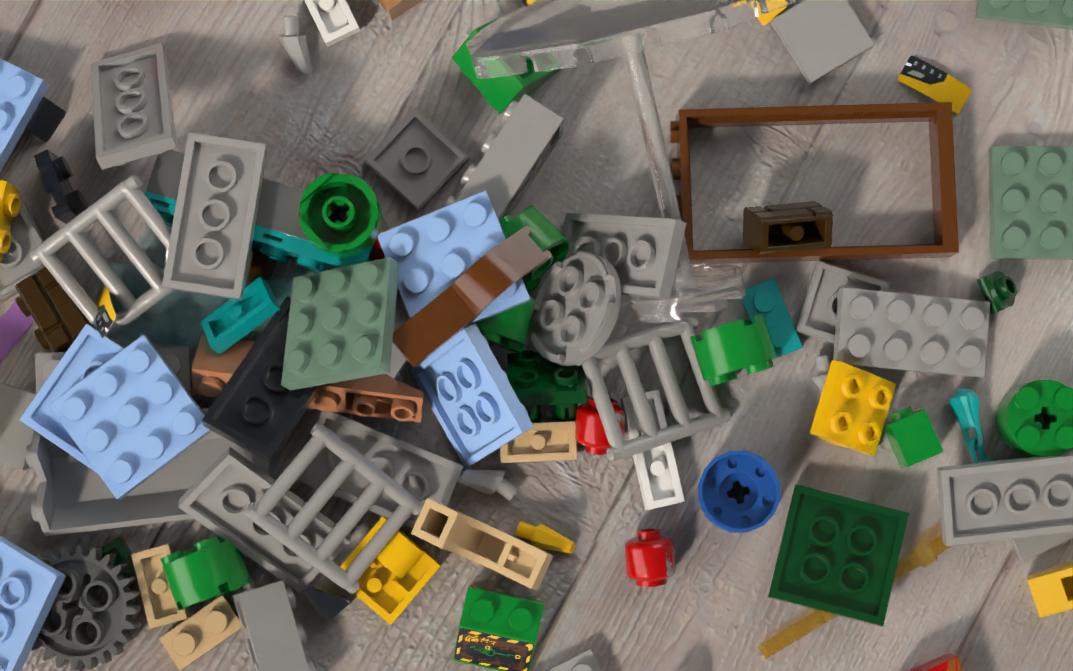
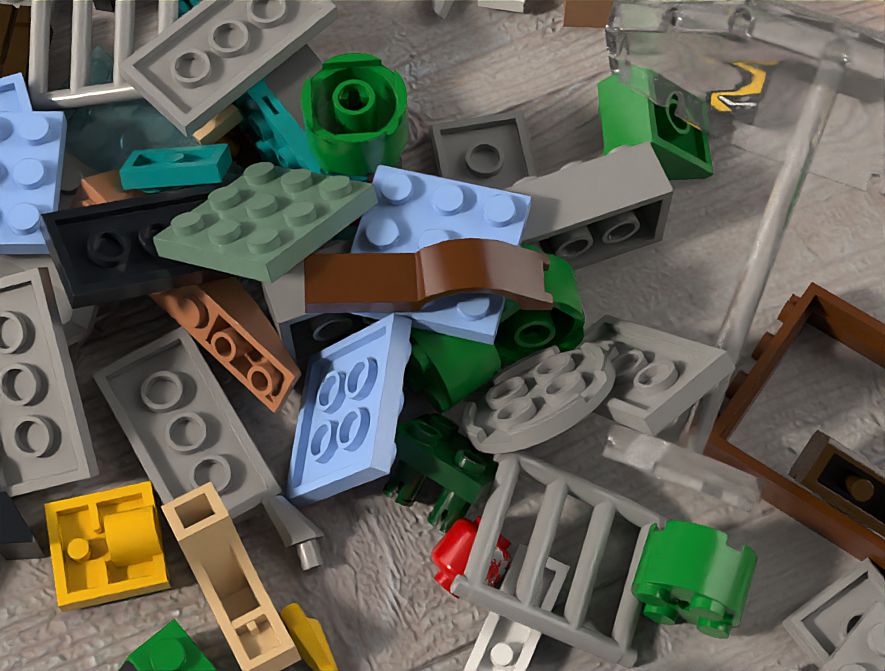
camera: 35 degrees right, 20 degrees down
sticker [95,286,117,338] -> none
light grey bar [244,422,424,594] -> none
tan plate [500,421,577,463] -> none
teal plate [738,278,803,360] -> none

